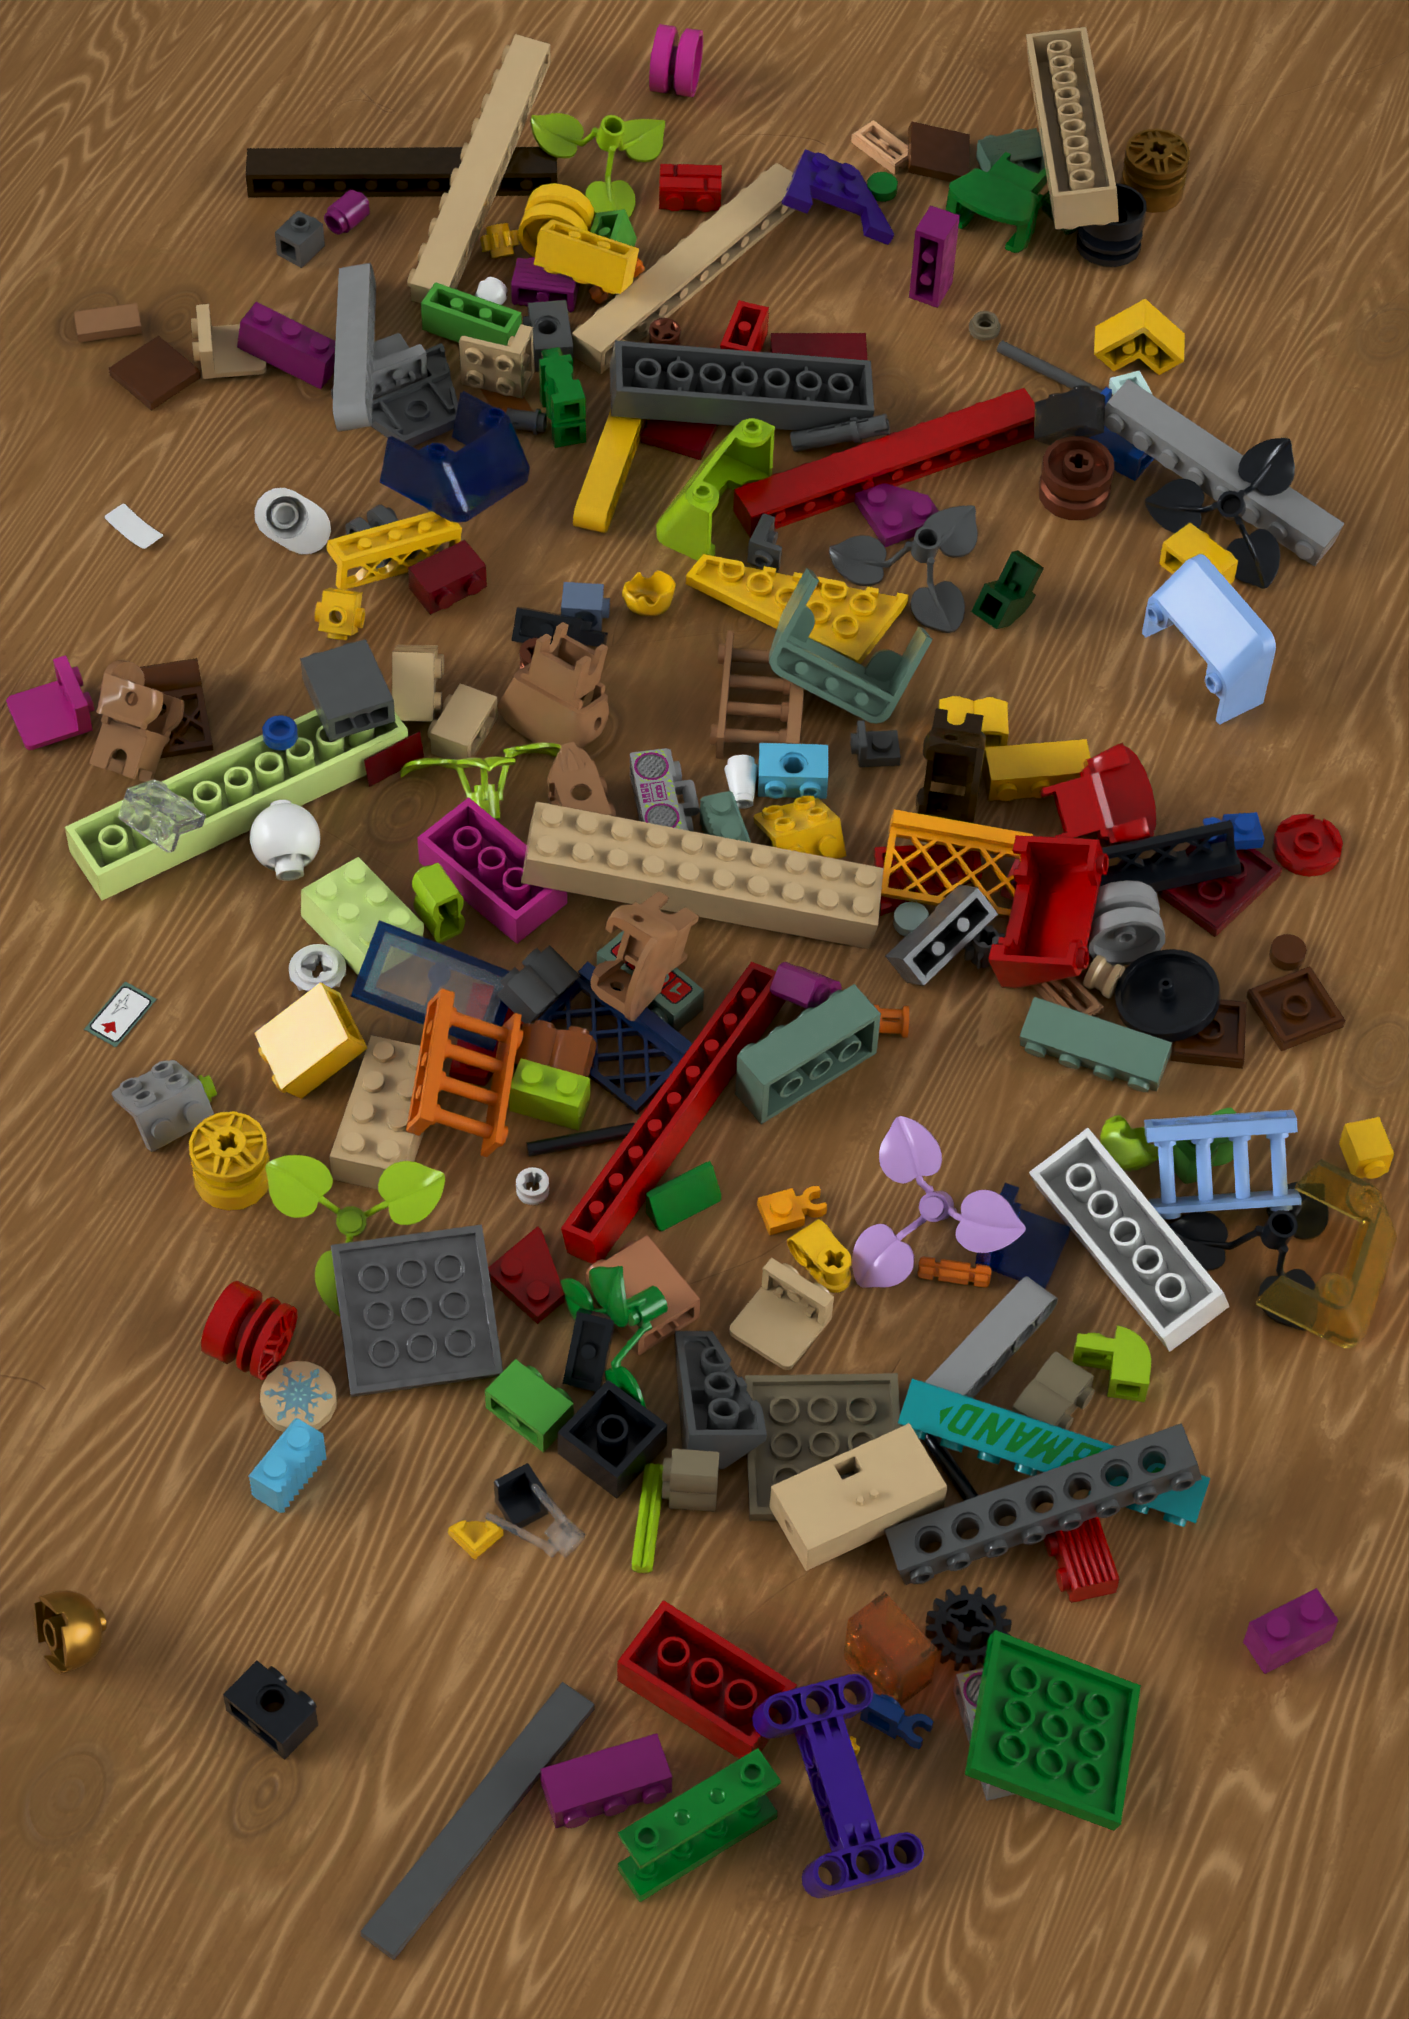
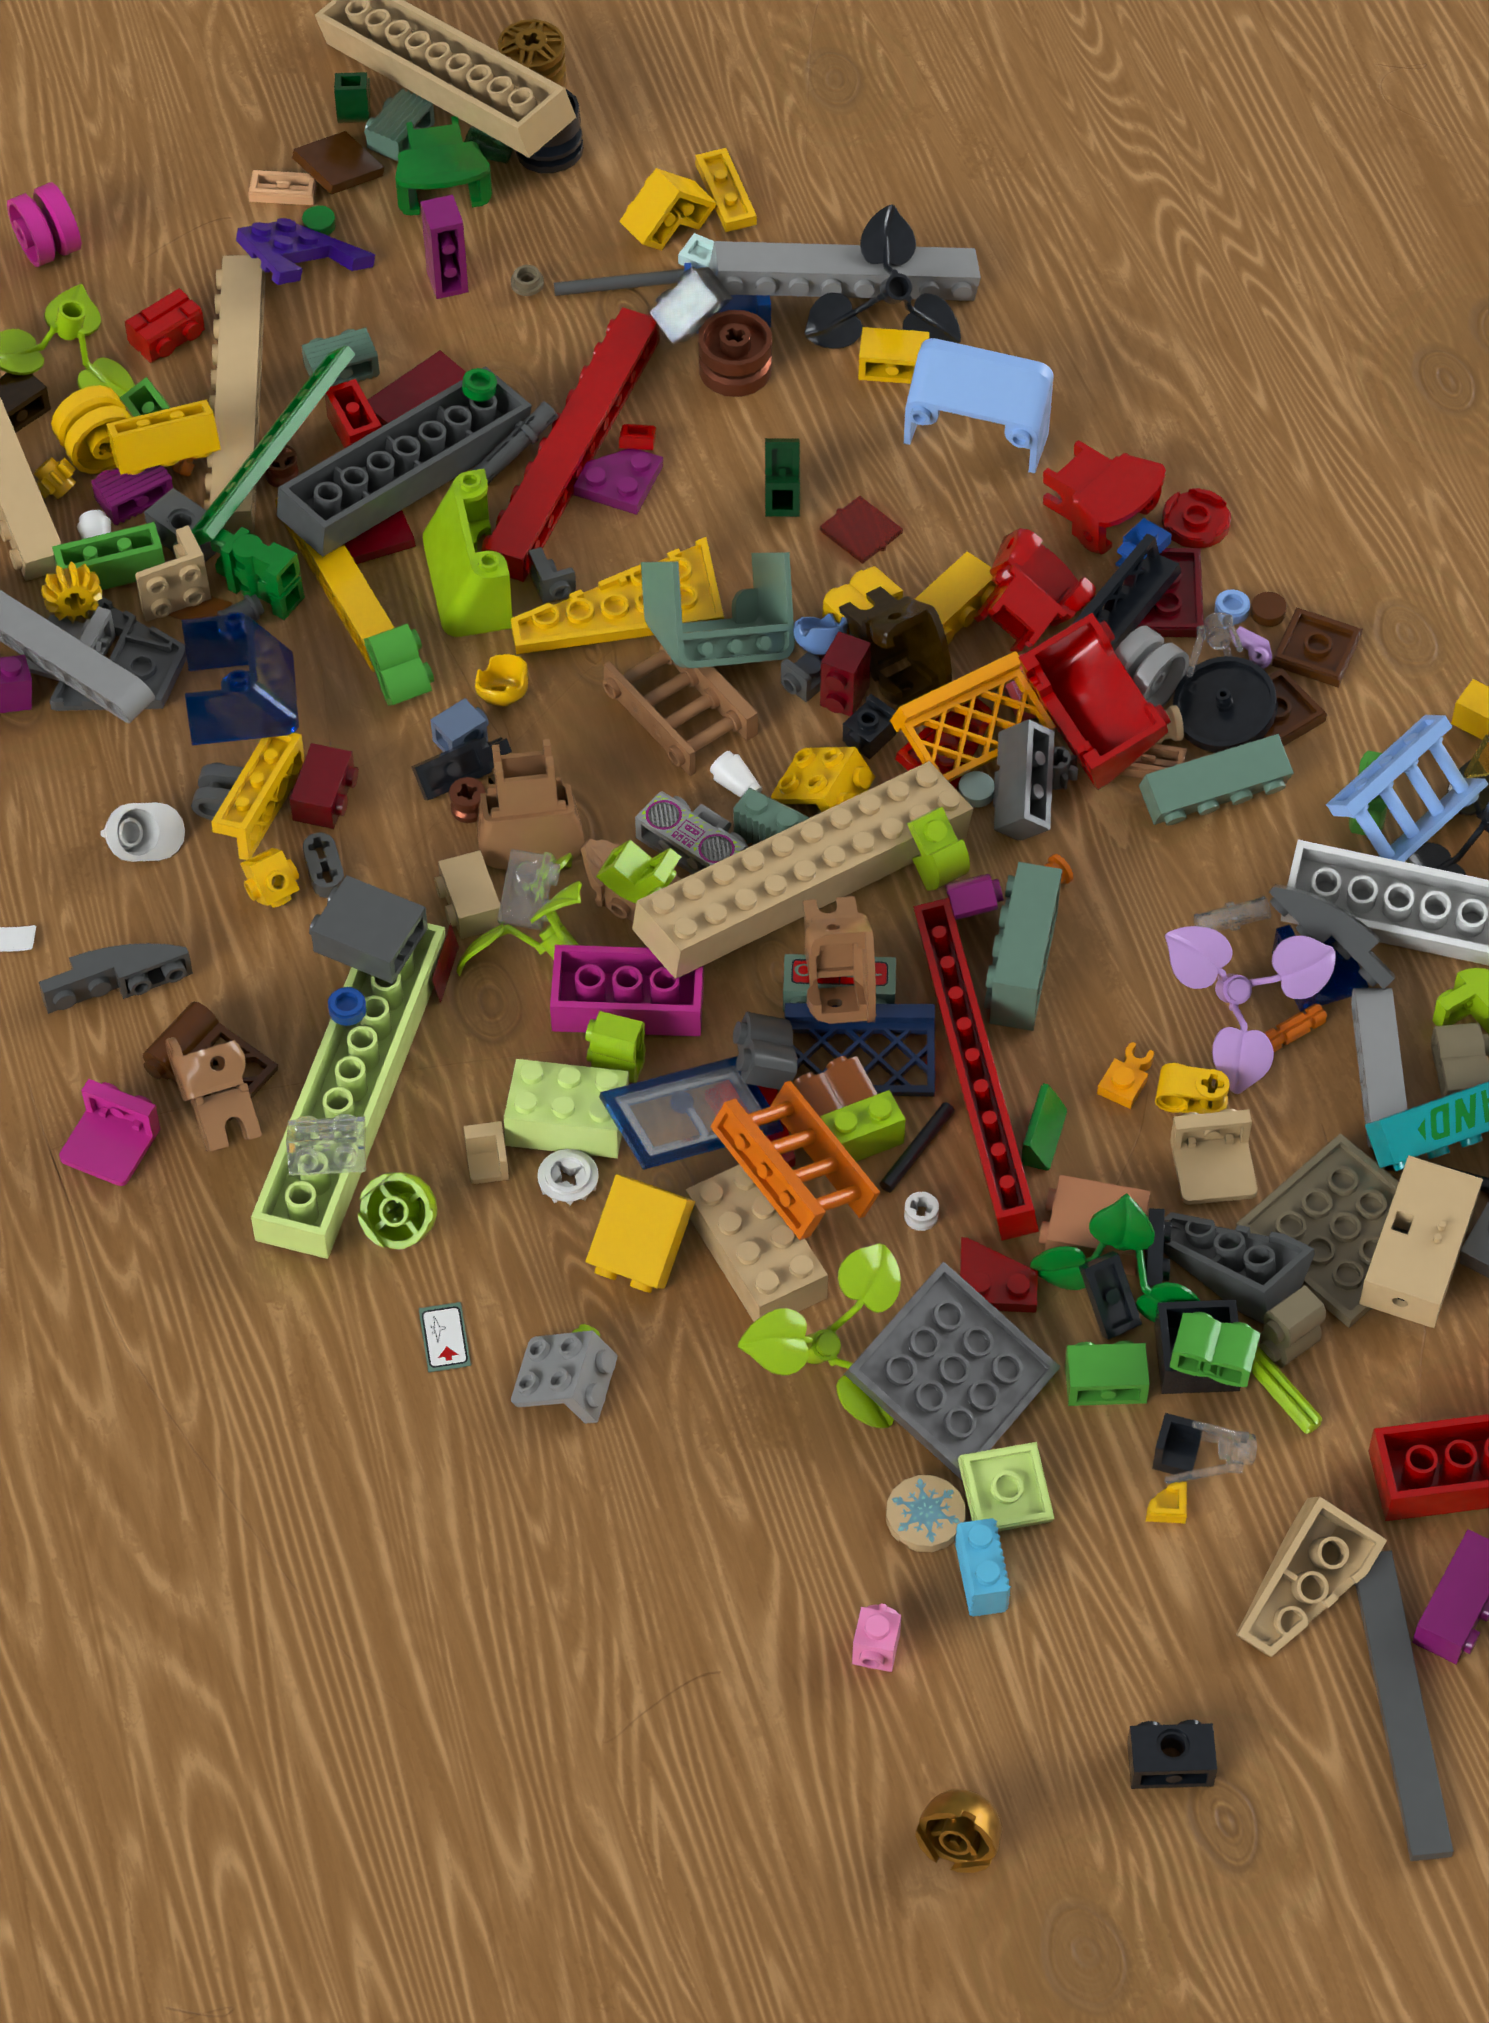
camera: 40 degrees left, 0 degrees up
yellow wheel [189,1111,270,1211] -> none
red wheel [201,1280,298,1380] -> none
white brick [250,800,321,881] -> none
tan brick [392,645,444,721] -> none
medium azure brick [758,743,828,799] -> none
dark grey plant [829,505,978,633] -> none
lime hair [1100,1115,1159,1172] -> none
none -> dark grey slope [39,943,193,1014]
none -> yellow gear [41,561,103,623]
none -> green tile [192,345,355,546]
none -> sand green brick [301,328,380,387]
none -> dark grey beam [303,832,344,898]
none -> dark green brick [334,72,371,123]
none -> lime cylinder [358,1172,437,1249]
none -> bright green brick [364,624,434,706]
none -> green tile [462,368,497,401]
none -> tan panel [464,1121,509,1184]
none -> clear bracket [497,849,560,931]
none -> lime brick [596,840,681,903]
none -> red tile [619,424,656,450]
none -> yellow plate [695,148,757,232]
none -> medium blue hair [793,613,848,655]
none -> clear red piece [820,496,903,564]
none -> dark red brick [820,631,871,716]
none -> black brick [842,694,897,760]
none -> bright pink brick [852,1603,901,1672]
none -> lime brick [907,807,970,891]
none -> yellowish green tile [958,1442,1055,1531]
none -> red piece [1043,440,1166,555]
none -> black plate [1145,1208,1171,1288]
none -> bright green brick [1169,1312,1261,1387]
none -> clear plant [1186,612,1243,677]
none -> clear pin [1194,896,1271,931]
none -> light blue tile [1214,590,1250,625]
none -> lavender arm [1232,626,1272,669]
none -> tan wedge [1236,1496,1387,1657]
none -> dark grey slope [1269,884,1395,989]

